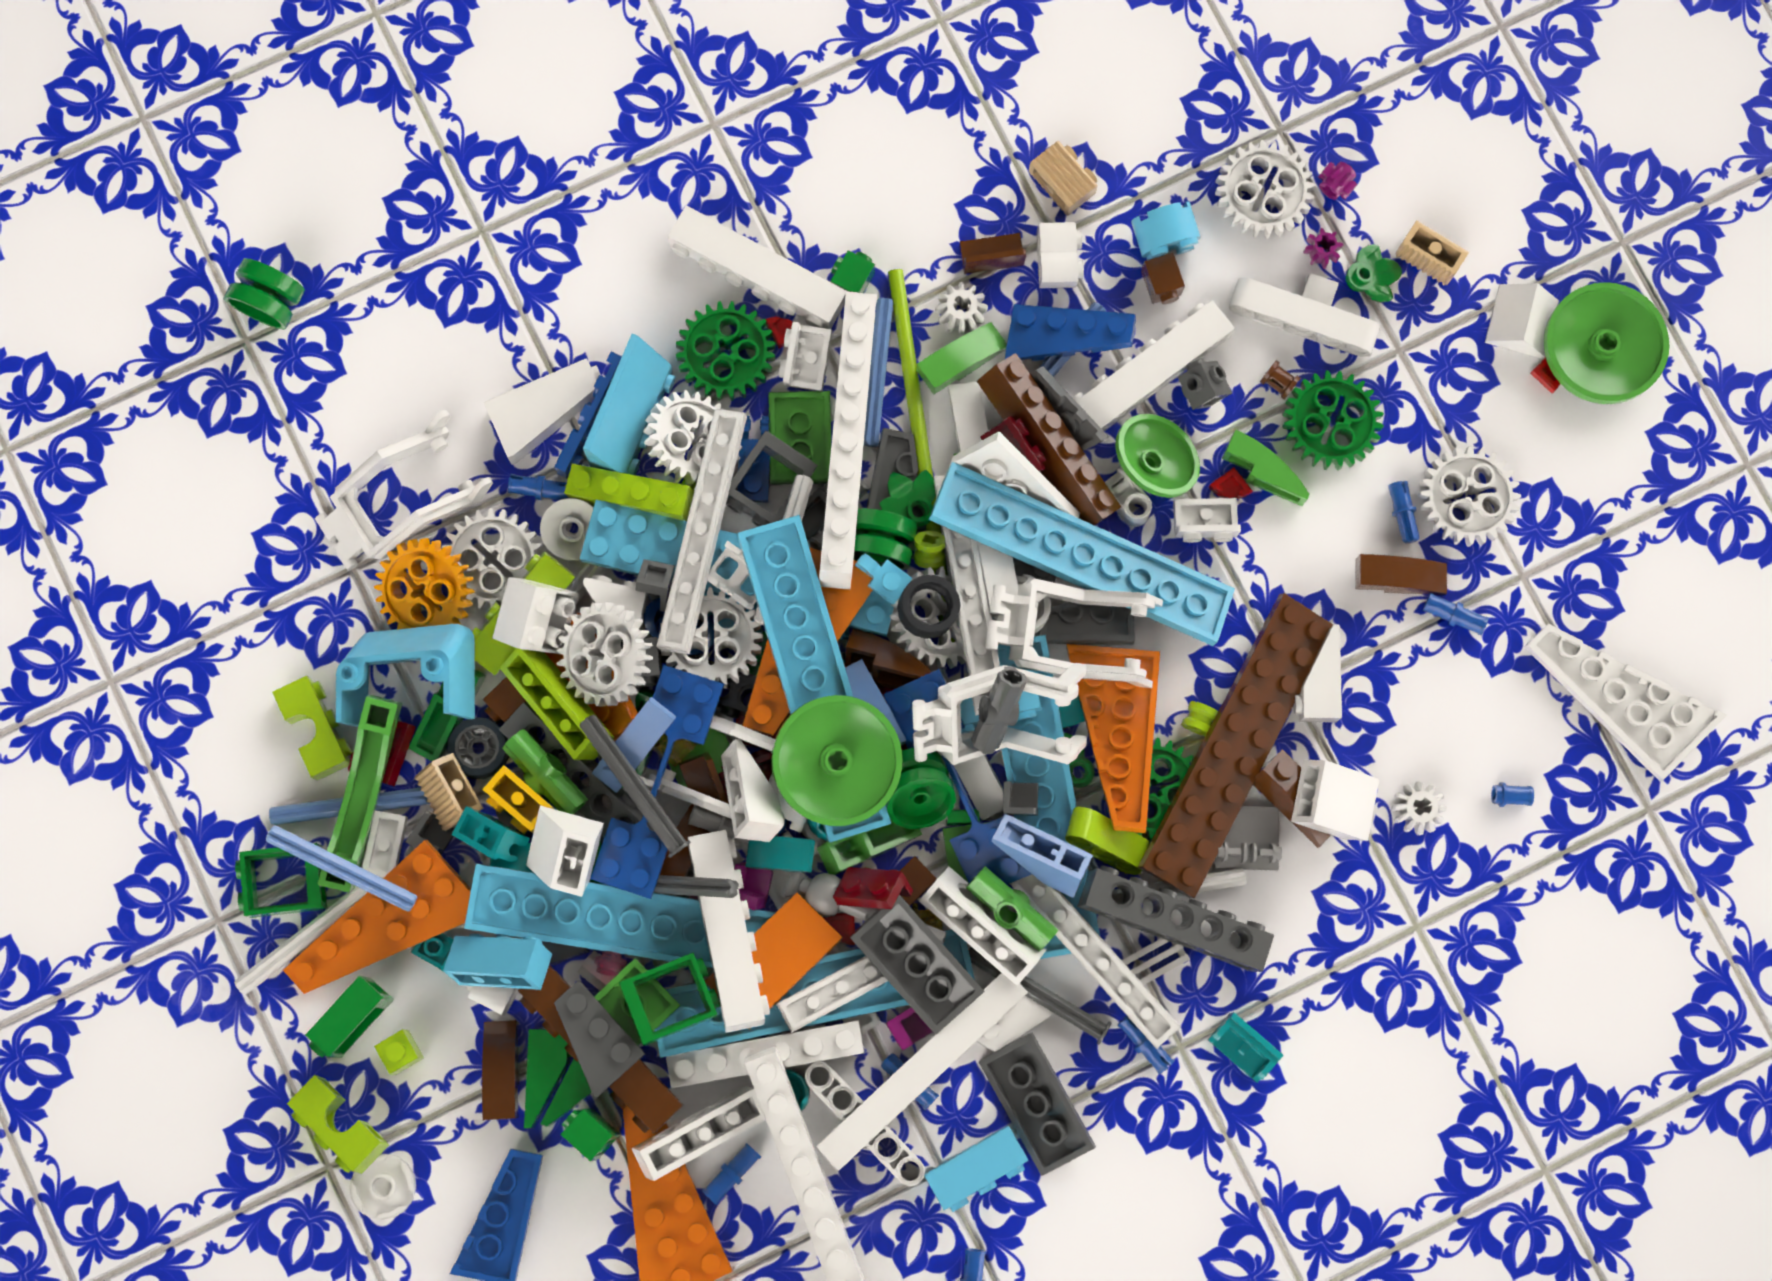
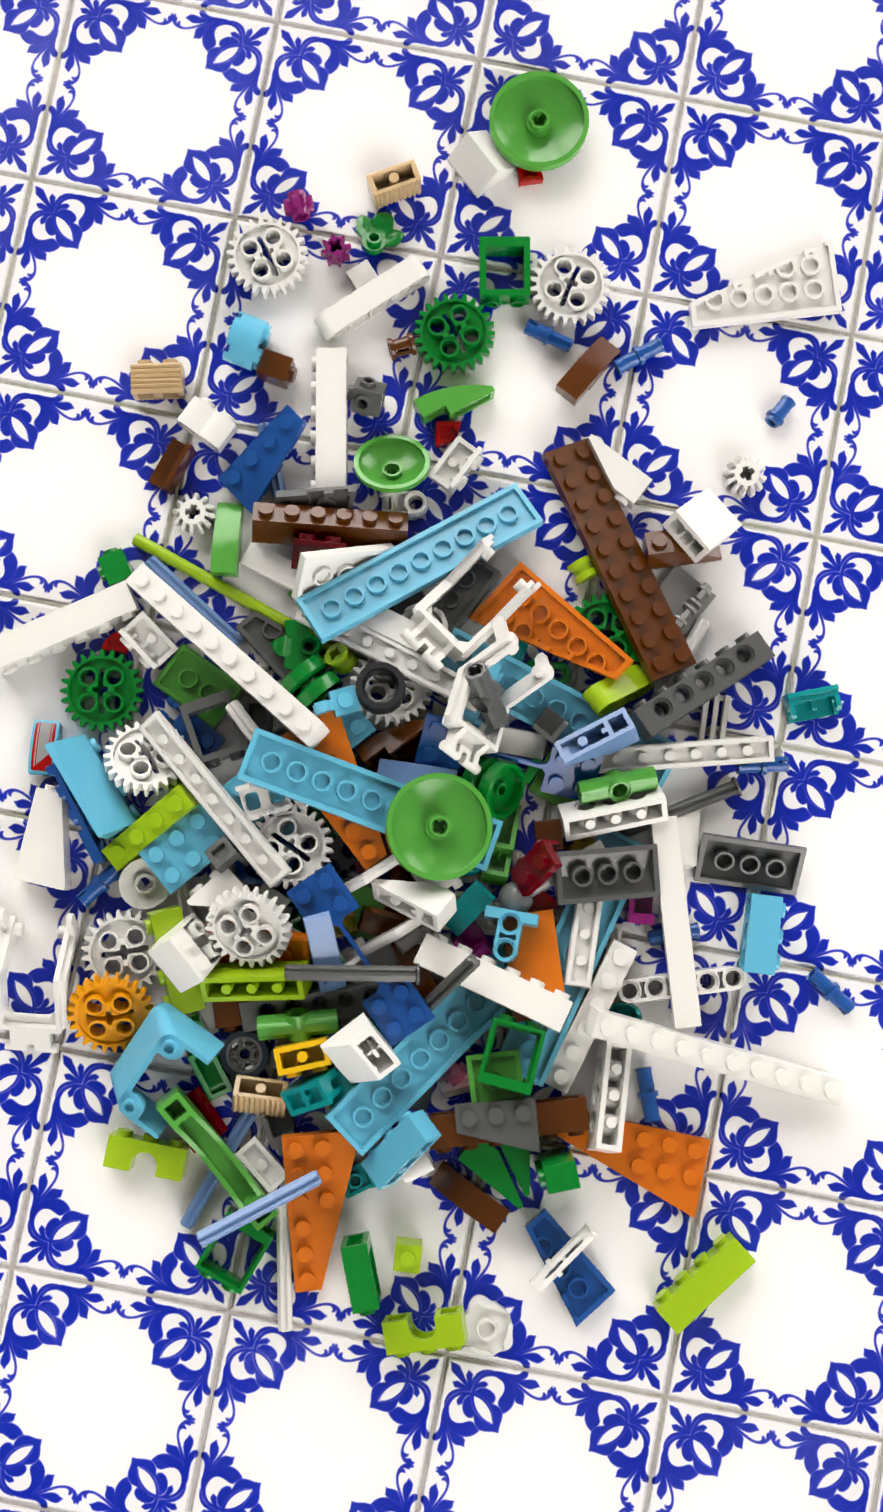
camera: 50 degrees left, 5 degrees up
none -> slope [28,720,62,776]
none -> green window [479,236,530,308]
none -> medium azure tile [484,905,539,964]
none -> white pin [529,1223,598,1293]

